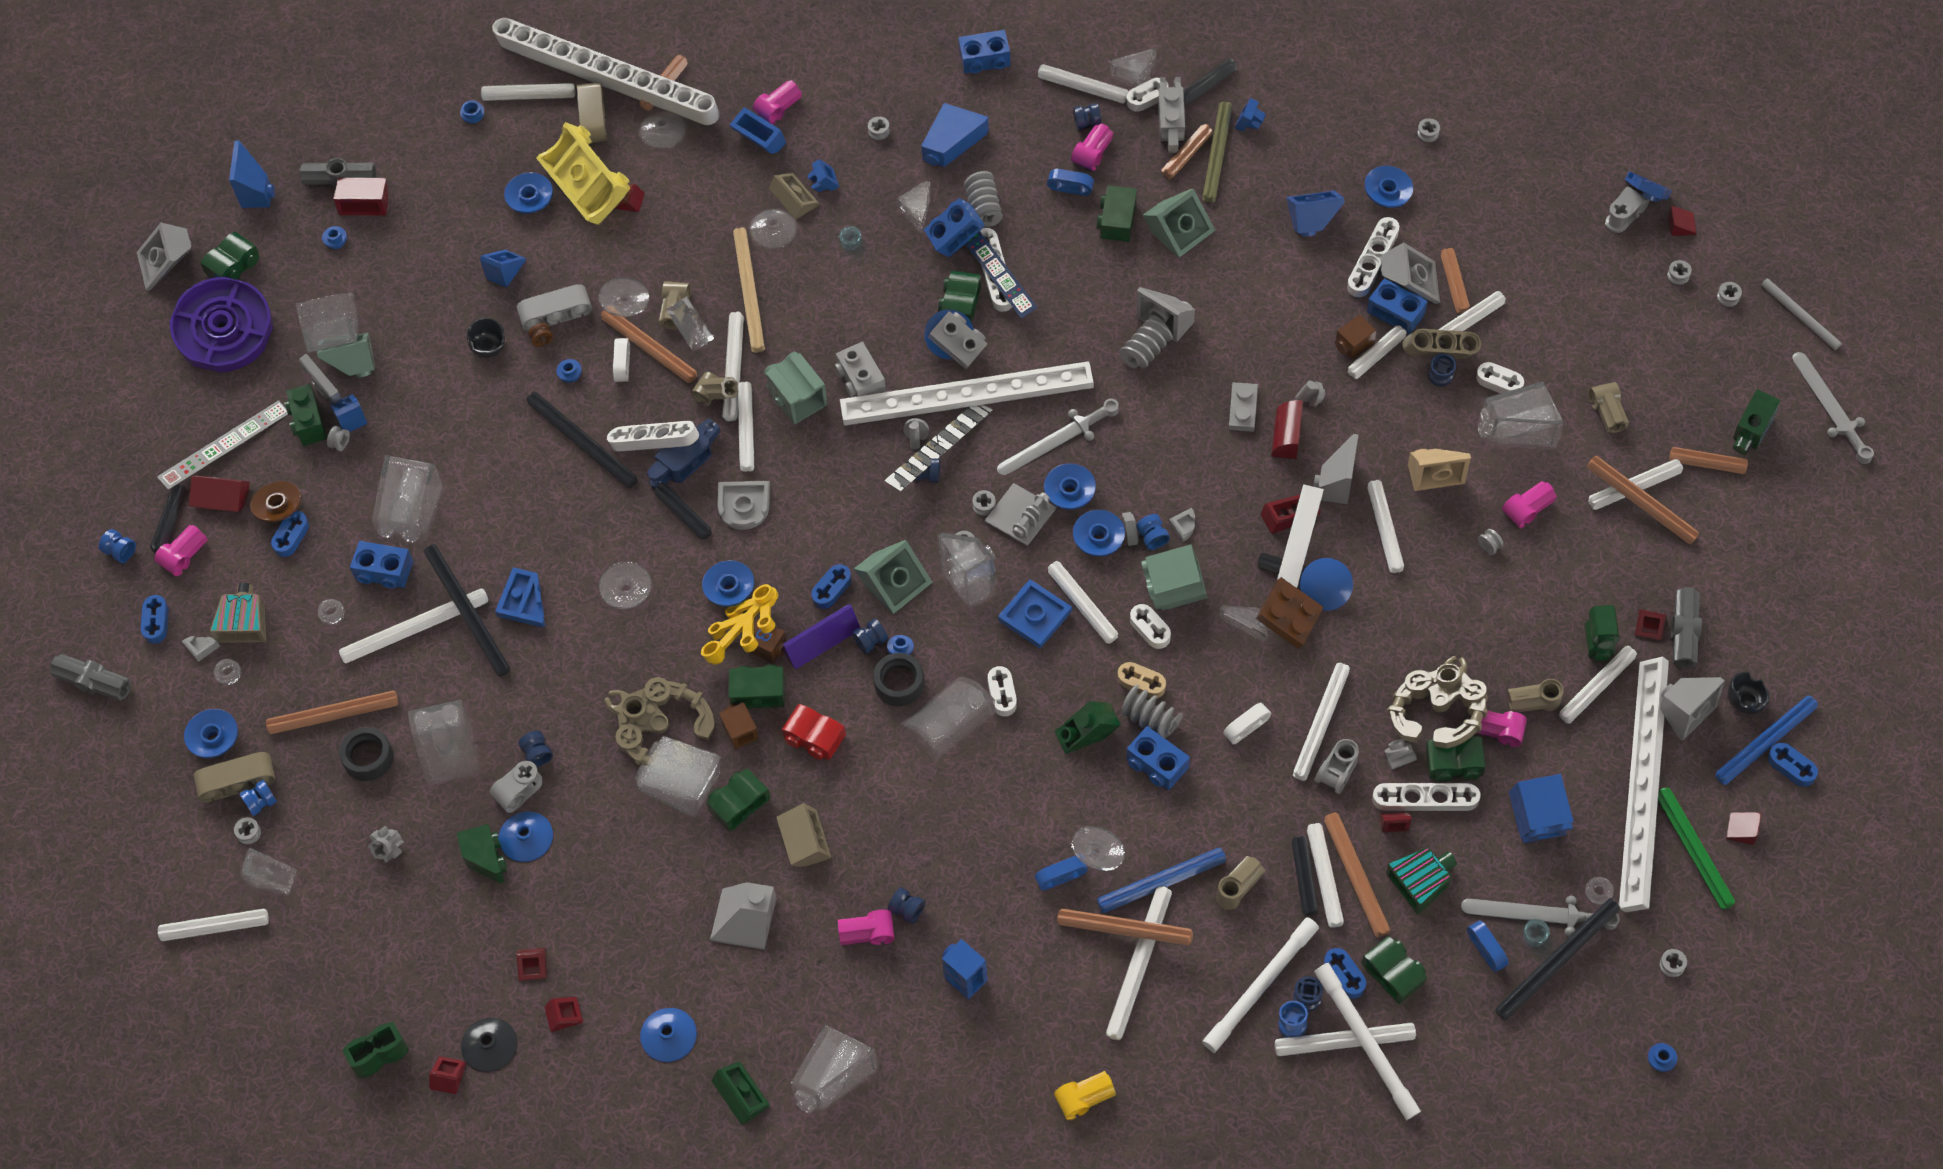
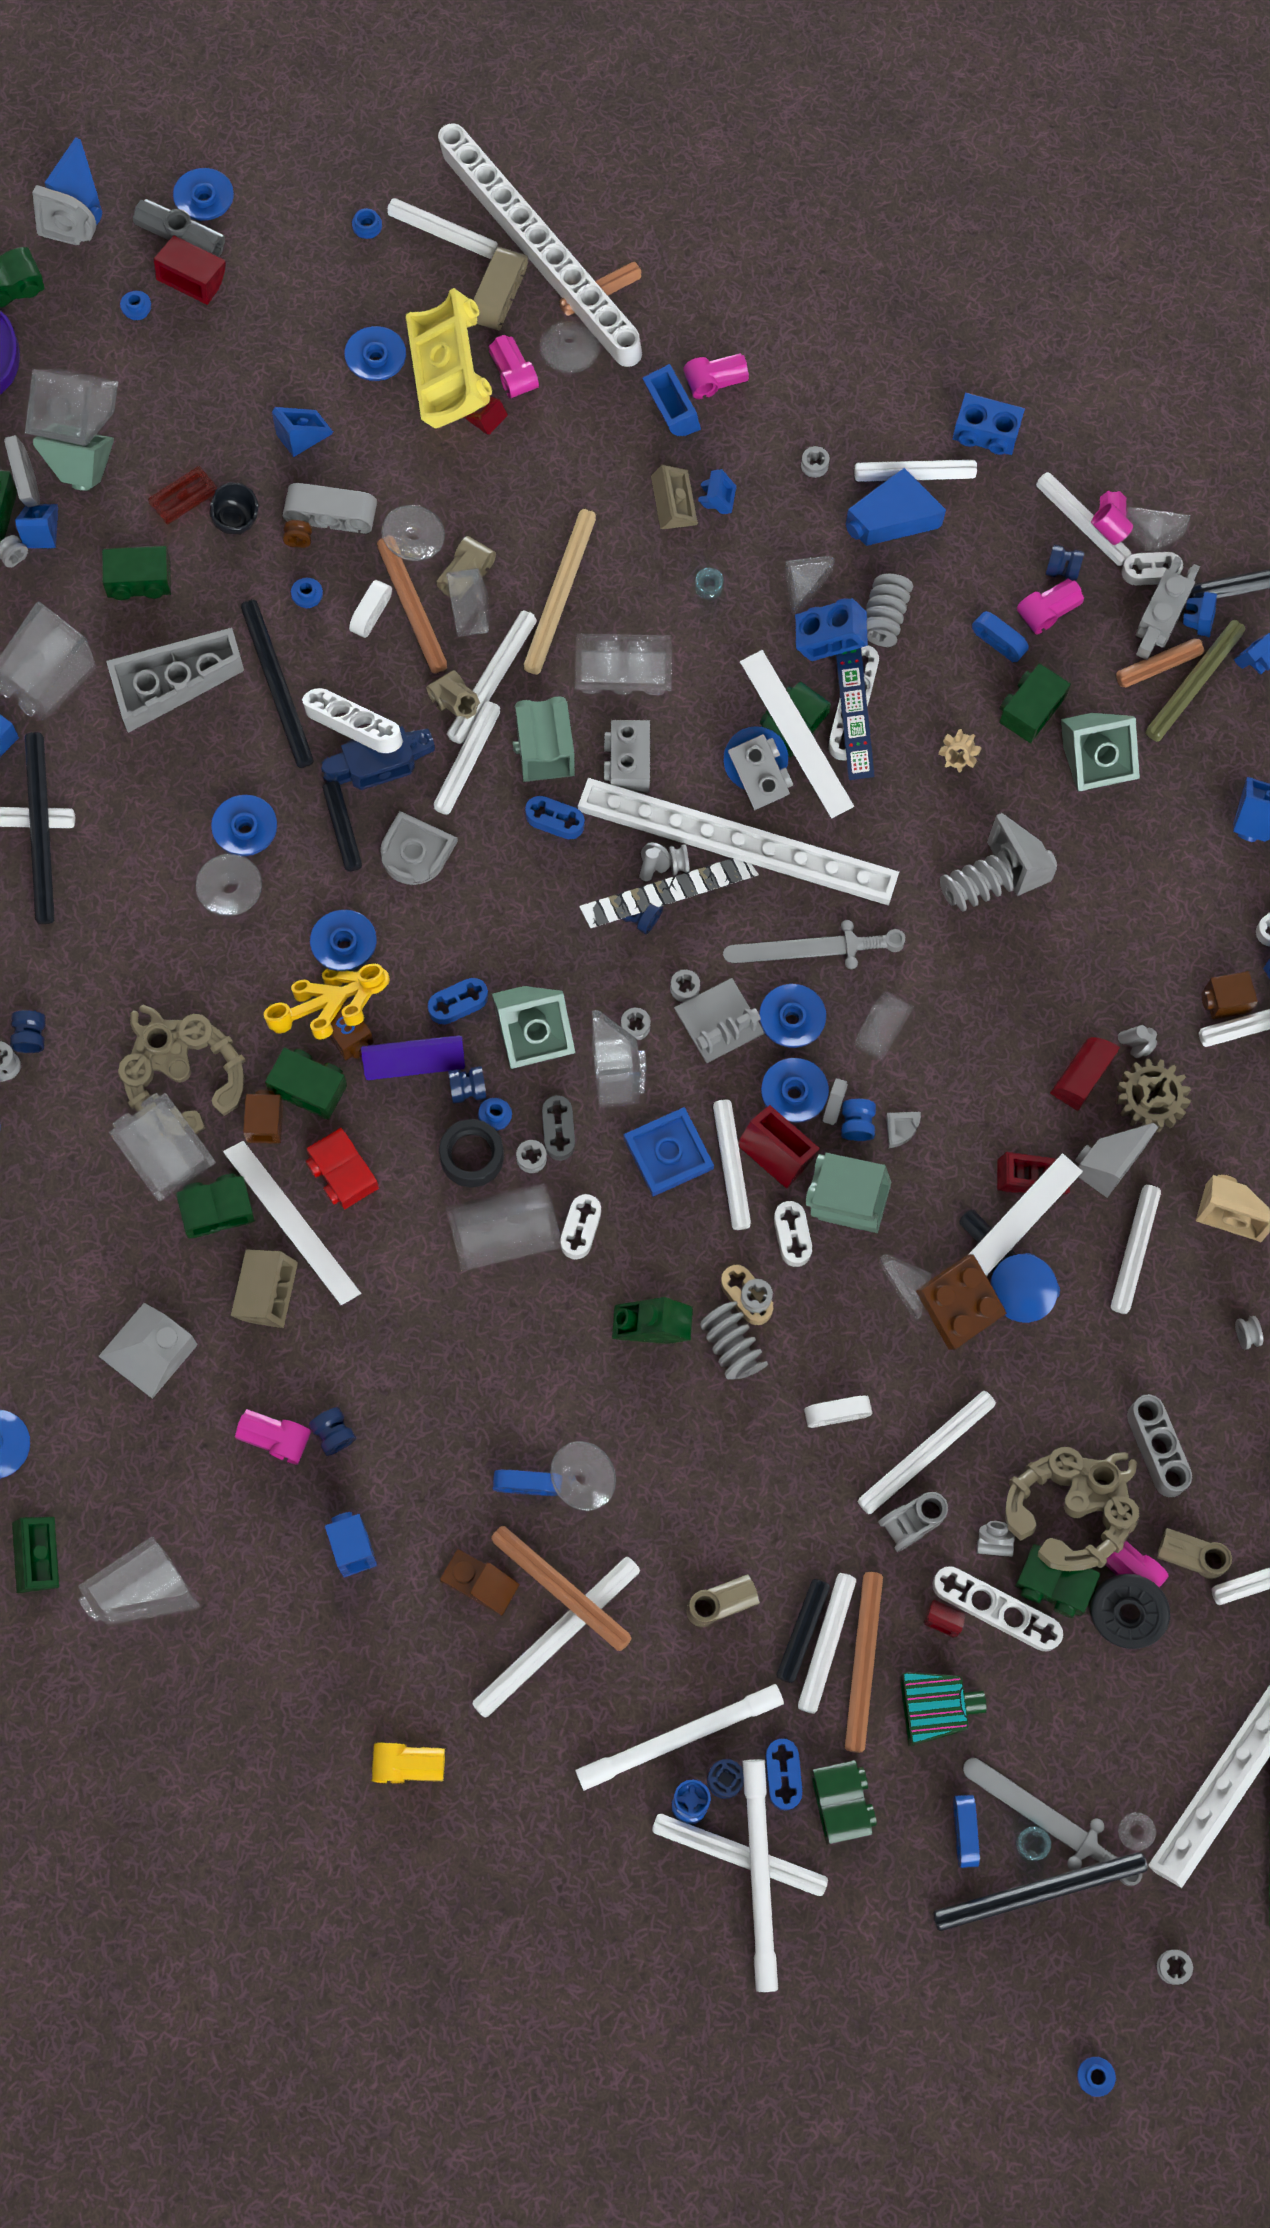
camera: 20 degrees right, 10 degrees up
blue wing [495,567,545,628] -> none
clear dish [749,209,798,249] -> none
blue axle [1098,848,1226,913] -> none
blue brick [1126,726,1190,790] -> none
light grey piece [1229,382,1258,432] -> none
blue piece [1508,774,1574,843] -> none
none -> light grey tile [33,185,97,245]
none -> dark green brick [102,546,171,600]
none -> light grey wedge [106,628,244,733]
none -> clear red tile [148,466,217,525]
none -> blue dish [173,168,234,221]
none -> blue dish [211,795,277,856]
none -> white sticker [223,1141,361,1305]
none -> reddish brown slope [440,1549,520,1616]
none -> dark pink piece [489,335,539,399]
none -> light grey bush [516,1140,547,1173]
none -> blue beam [525,796,585,839]
none -> dark grey beam [542,1095,575,1161]
none -> clear slope [575,634,672,695]
none -> light grey bush [669,845,690,876]
none -> dark red brick [738,1105,820,1189]
none -> white sticker [740,650,854,819]
none -> light grey bush [741,1279,773,1313]
none -> clear slope [853,991,915,1061]
none -> white axle [854,460,977,482]
none -> tan gear [939,729,981,772]
none -> dark pink piece [1091,491,1133,545]
none -> black wheel [1091,1574,1170,1649]
none -> dark tan gear [1116,1059,1191,1132]
none -> light grey beam [1127,1394,1192,1497]
none -> blue tile [1183,592,1217,637]

